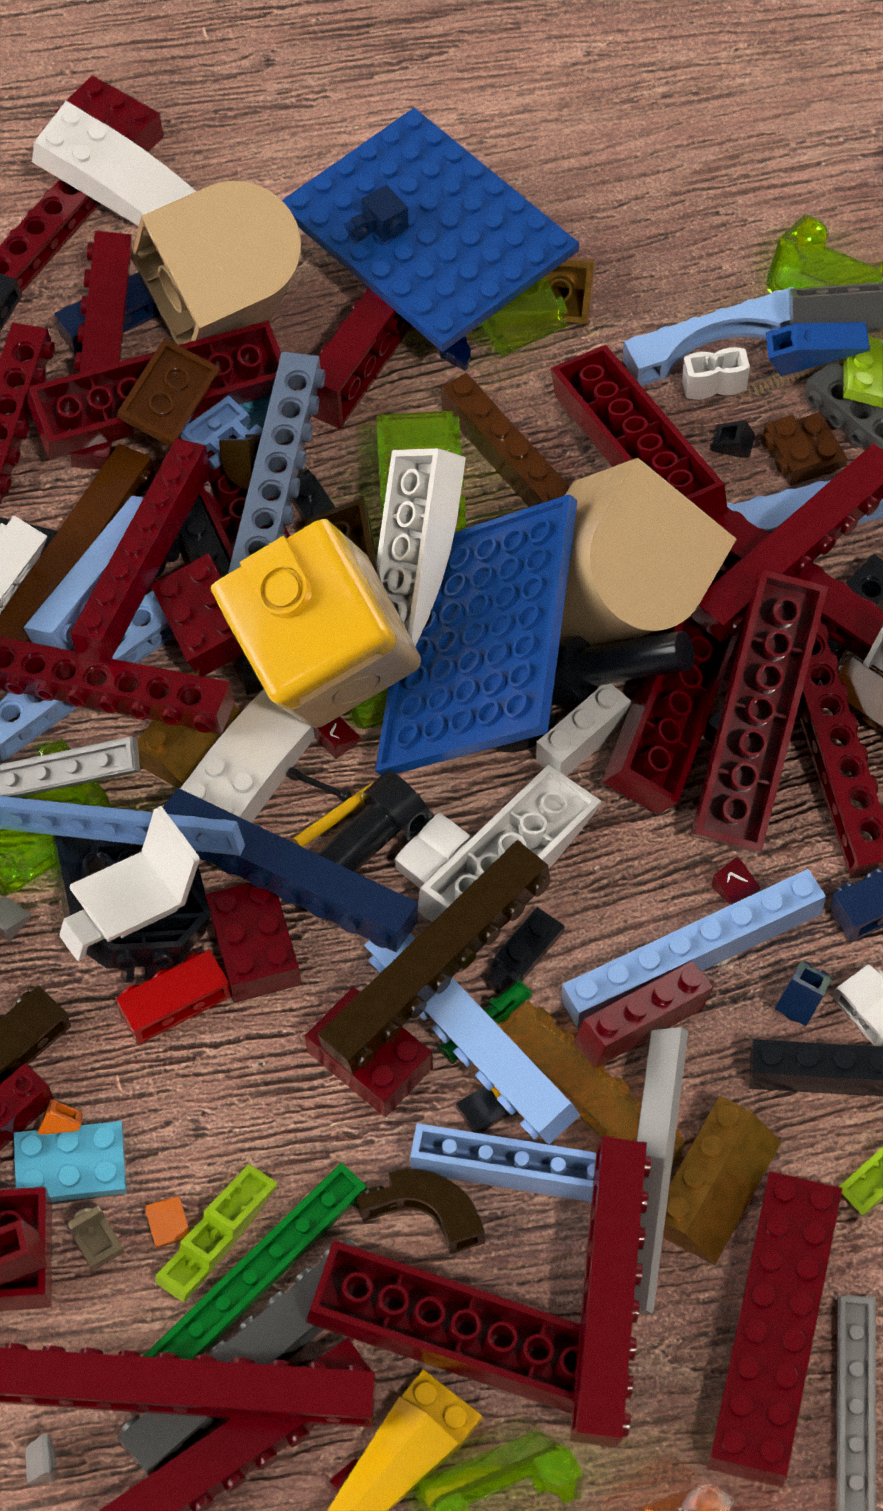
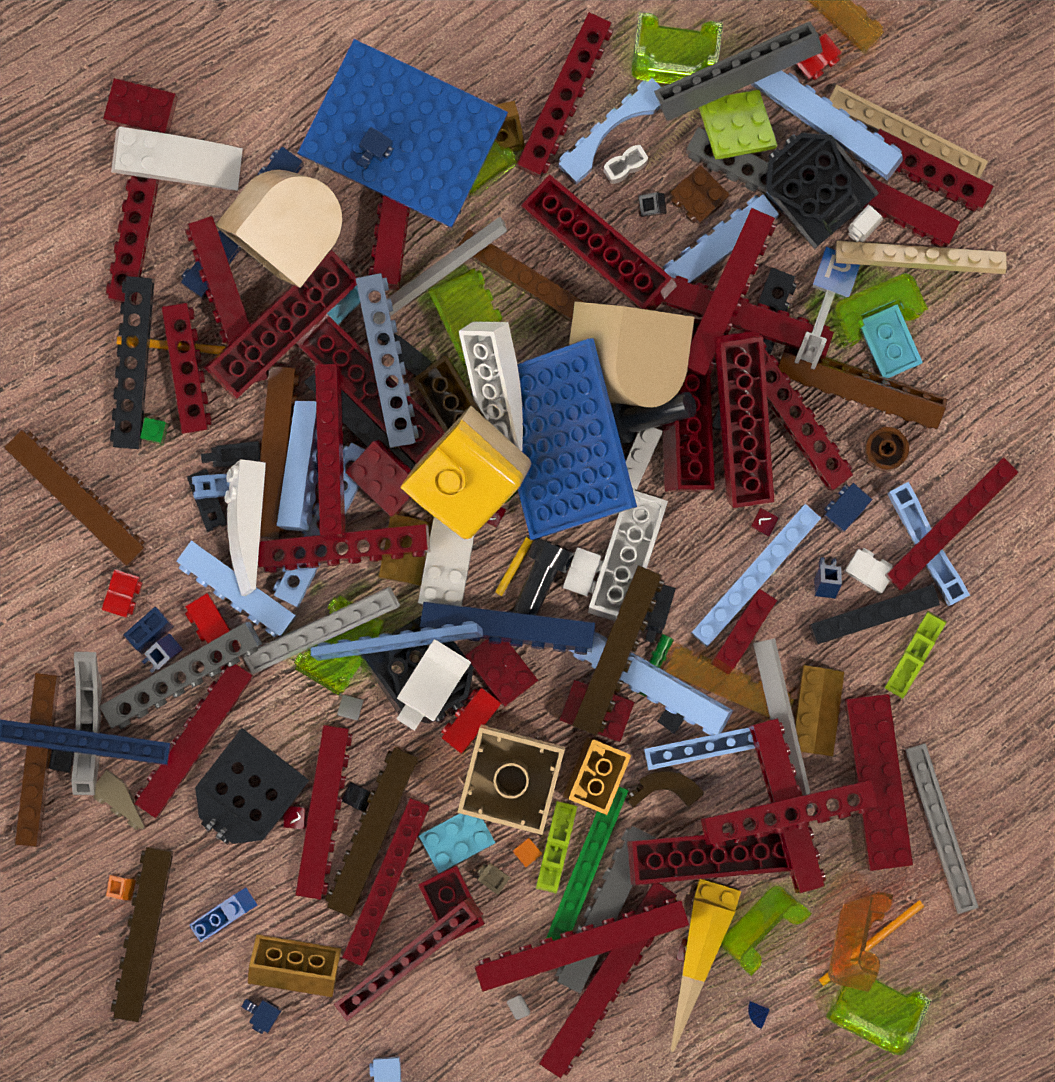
camera: 20 degrees left, 25 degrees up
orange slope [37,1099,83,1135] -> none
reddish brown plate [117,338,220,447] -> none
medium blue plate [181,396,263,470] -> none
dark brown brick [219,434,262,490] -> none
black hinge [286,767,351,802] -> none
blue slope [766,322,870,377] -> none
none -> light grey tile [373,217,507,324]
none -> tan brick [457,725,565,835]
none -> dark red brick [517,12,614,178]
none -> pearl gold slope [563,737,631,815]
none -> dark red brick [701,780,877,848]

